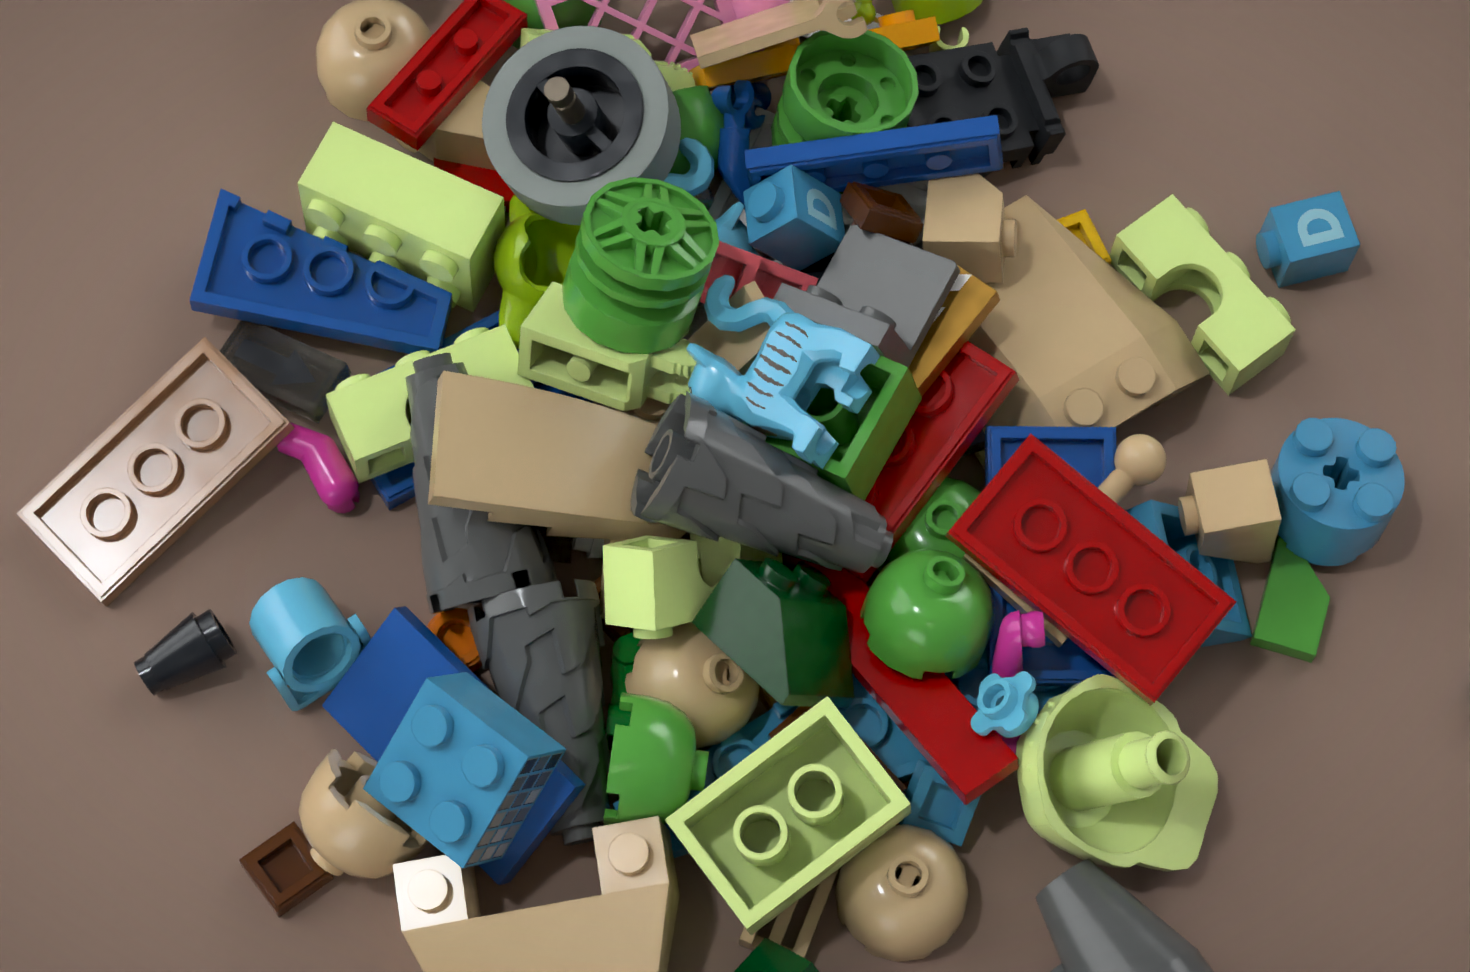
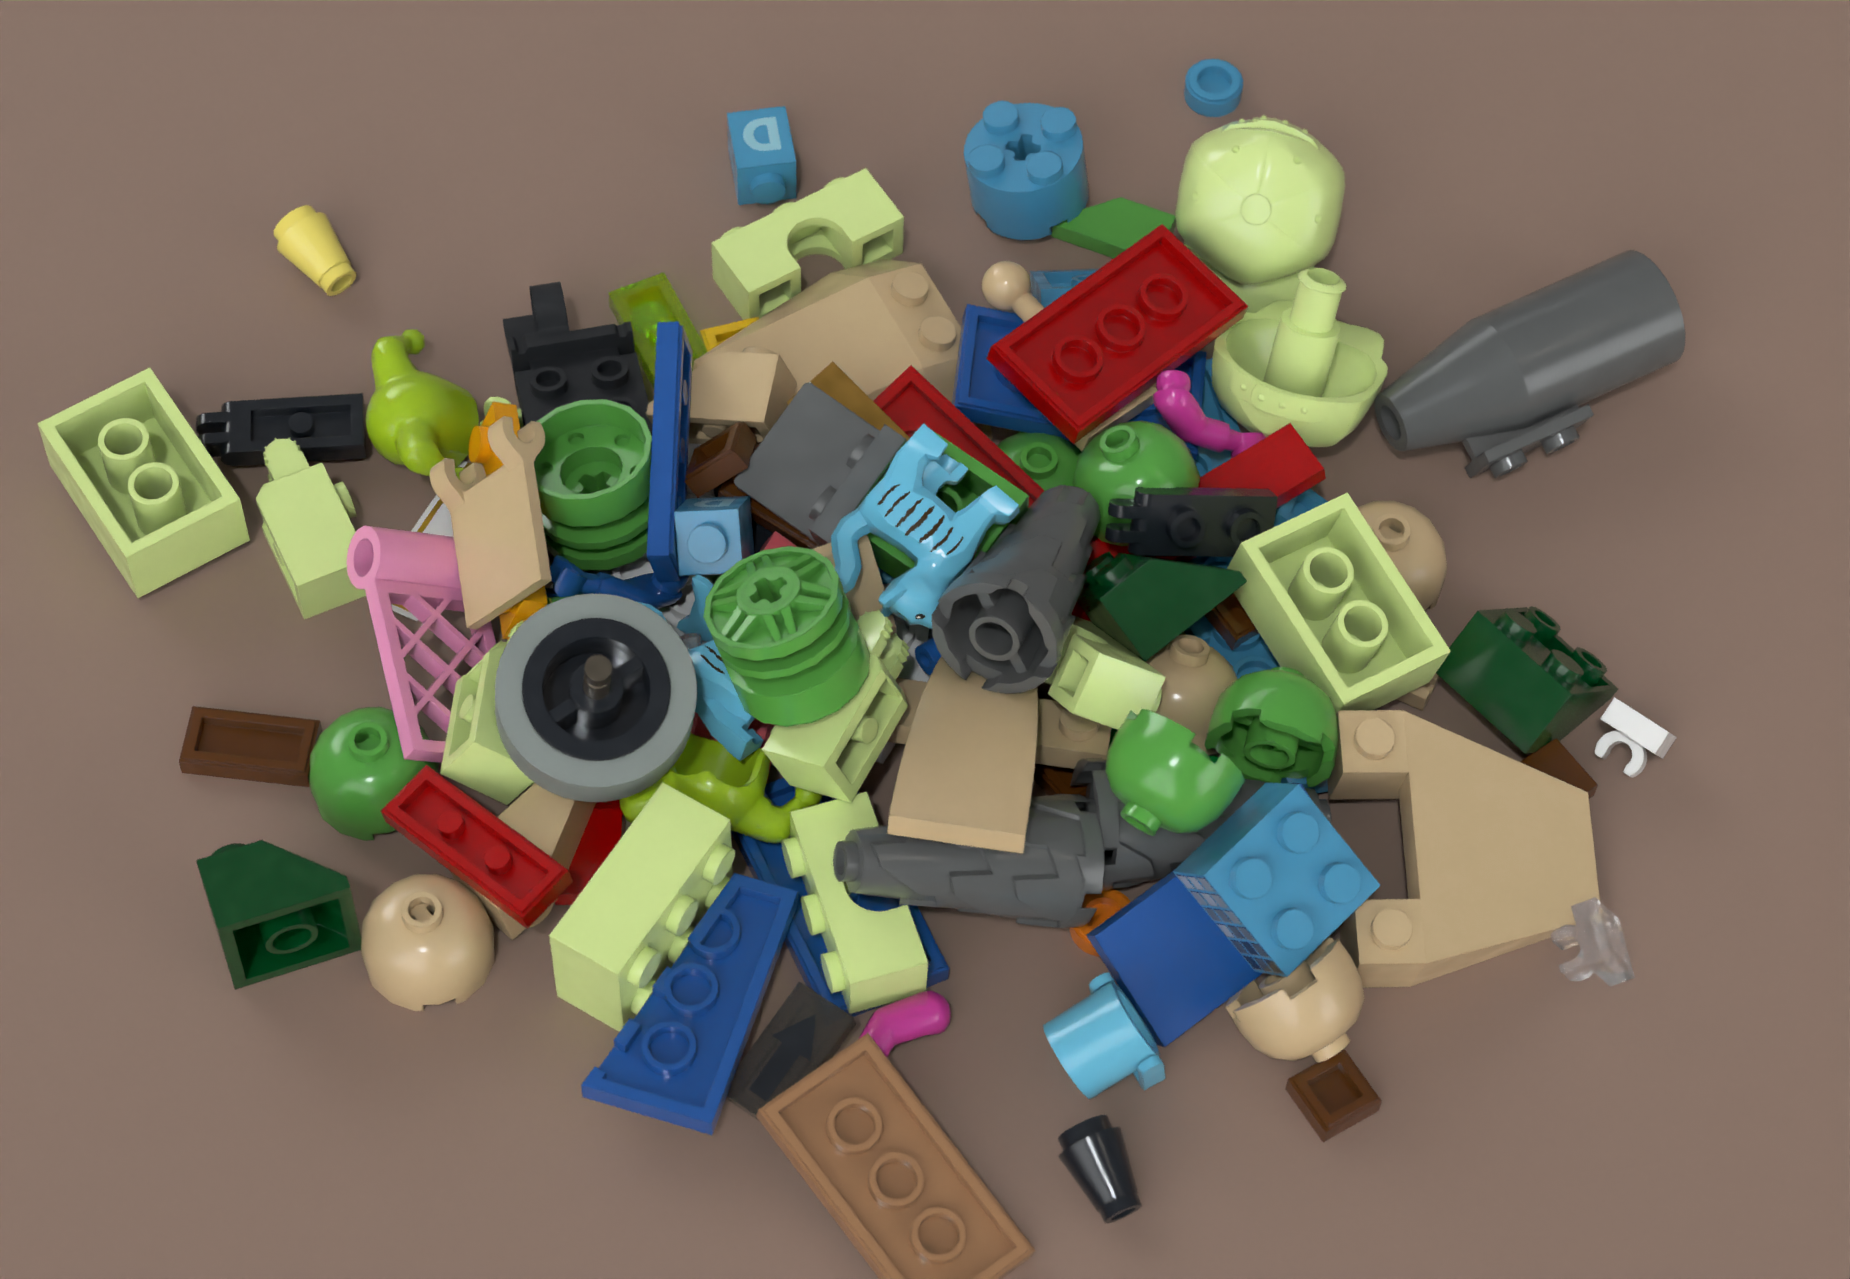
camera: 80 degrees left, 10 degrees down
medium azure plate [971,671,1039,738] -> none
tan slope [1178,459,1282,564] -> none
none -> clear neon green plate [608,272,708,389]
none -> black hinge [1105,487,1278,557]
none -> bright green cylinder [1105,709,1245,836]
none -> yellowish green piece [1176,115,1345,313]

